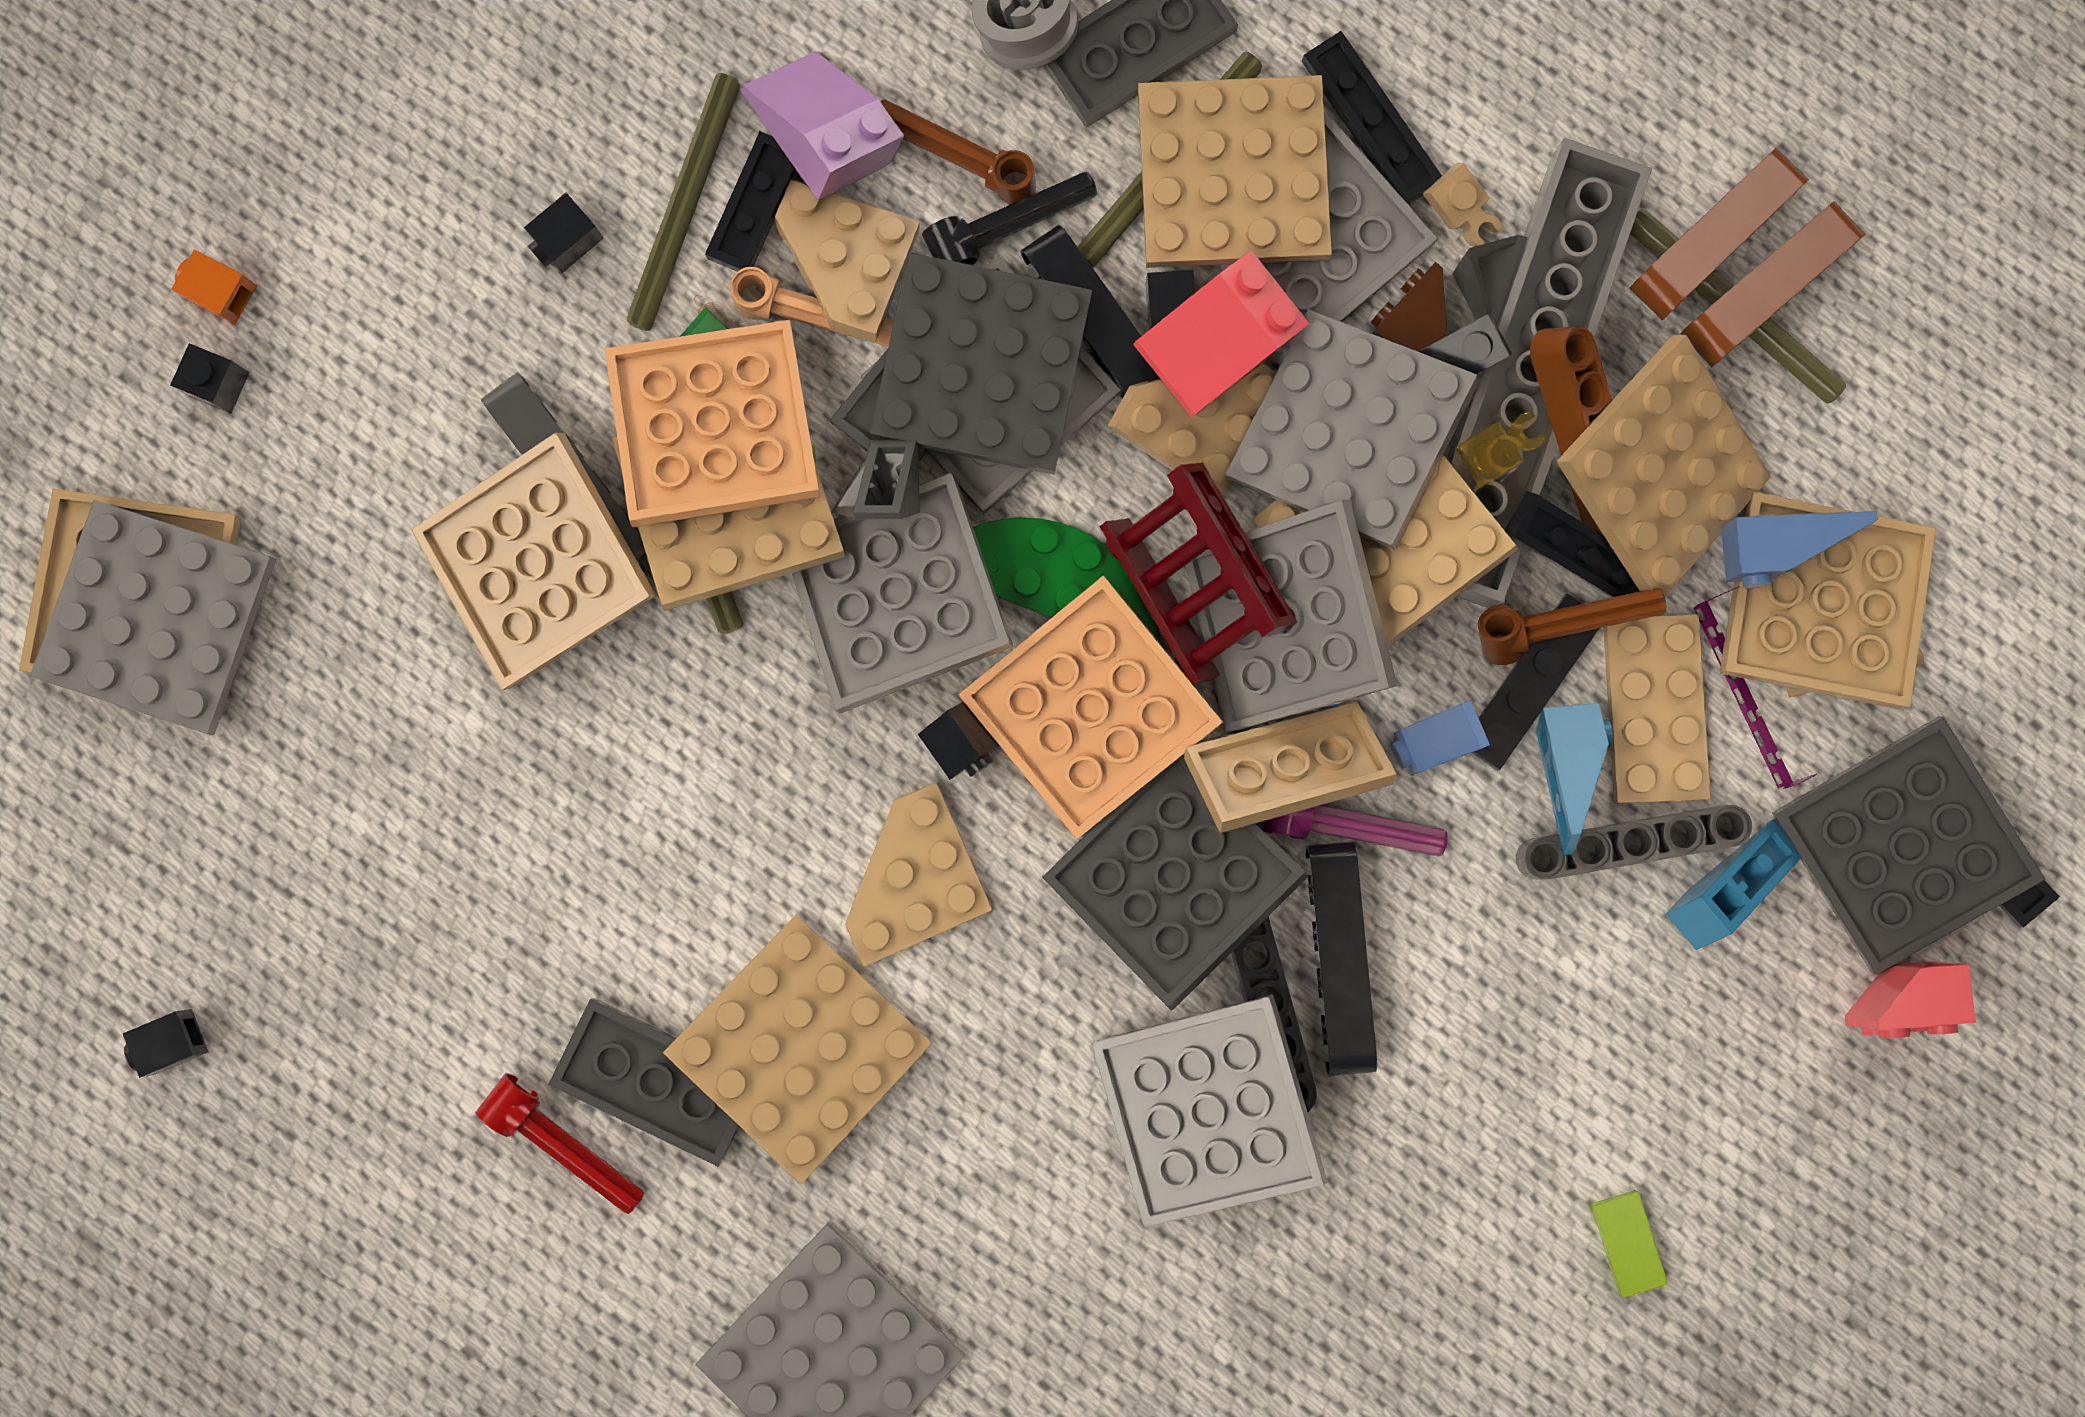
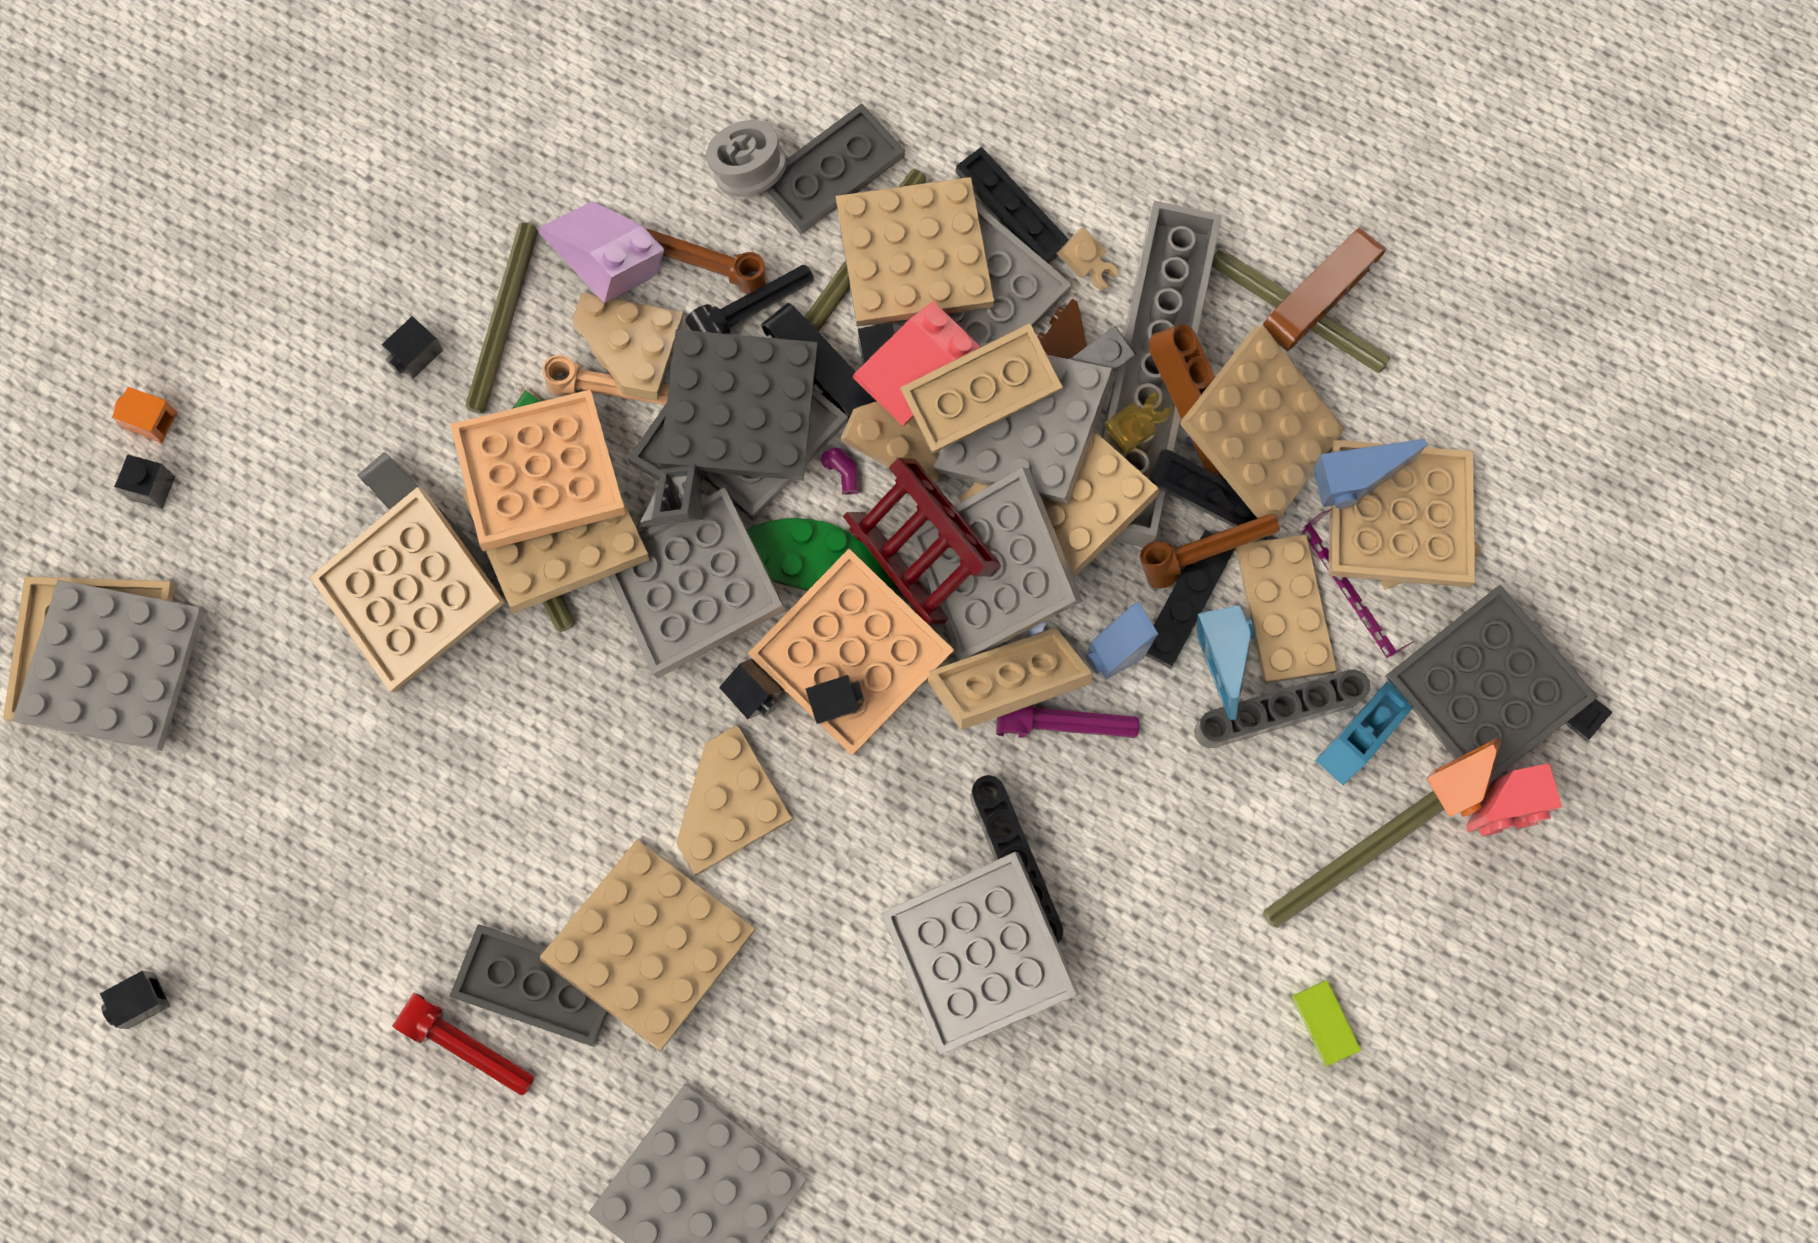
camera: 10 degrees left, 10 degrees down
black plate [705,131,796,272] -> none
dark grey plate [1042,755,1308,1011] -> none
black beam [1305,842,1377,1076] -> none
dark grey slope [1452,234,1527,324] -> none
beam [1629,148,1809,321] -> none
none -> black brick [805,675,865,724]
none -> magenta arm [821,447,859,495]
none -> tan plate [900,323,1063,454]
none -> olive axle [1263,791,1445,928]
none -> slope [1426,738,1501,817]

